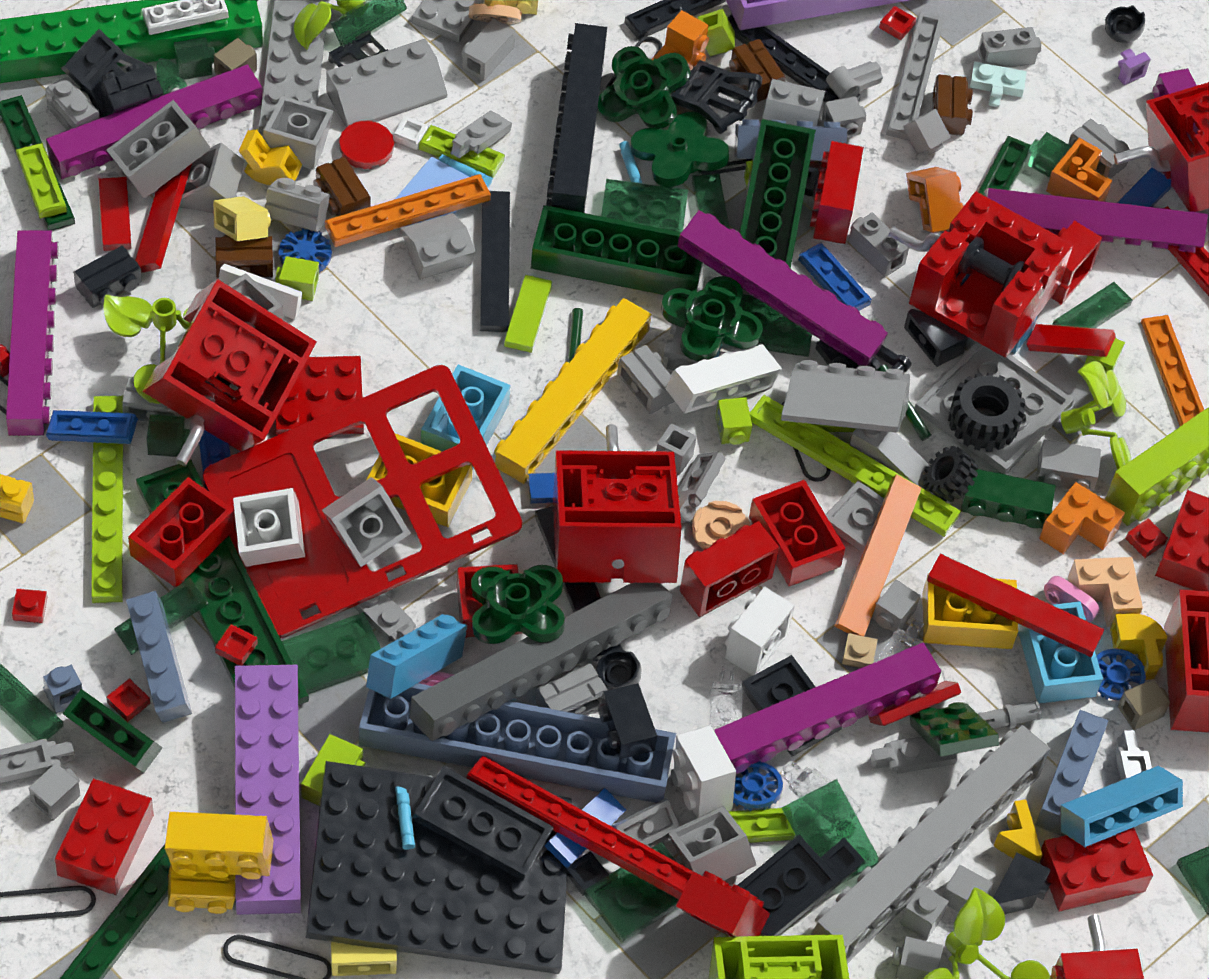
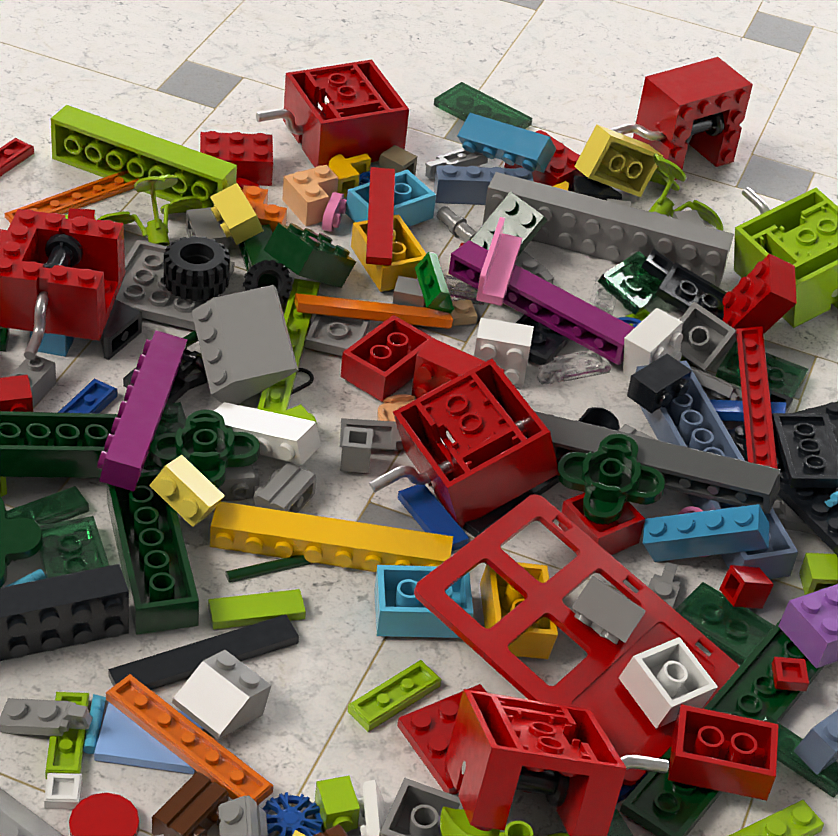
camera: 115 degrees left, 15 degrees down
none -> light yellow brick [149,455,225,527]
none -> light yellow brick [210,183,263,245]
none -> dark green brick [263,223,356,288]
none -> lime tile [347,660,442,732]
none -> green panel [415,252,454,313]
none -> bright pink panel [476,217,522,306]
none -> light yellow brick [574,124,663,197]
none -> red brick [719,565,774,609]

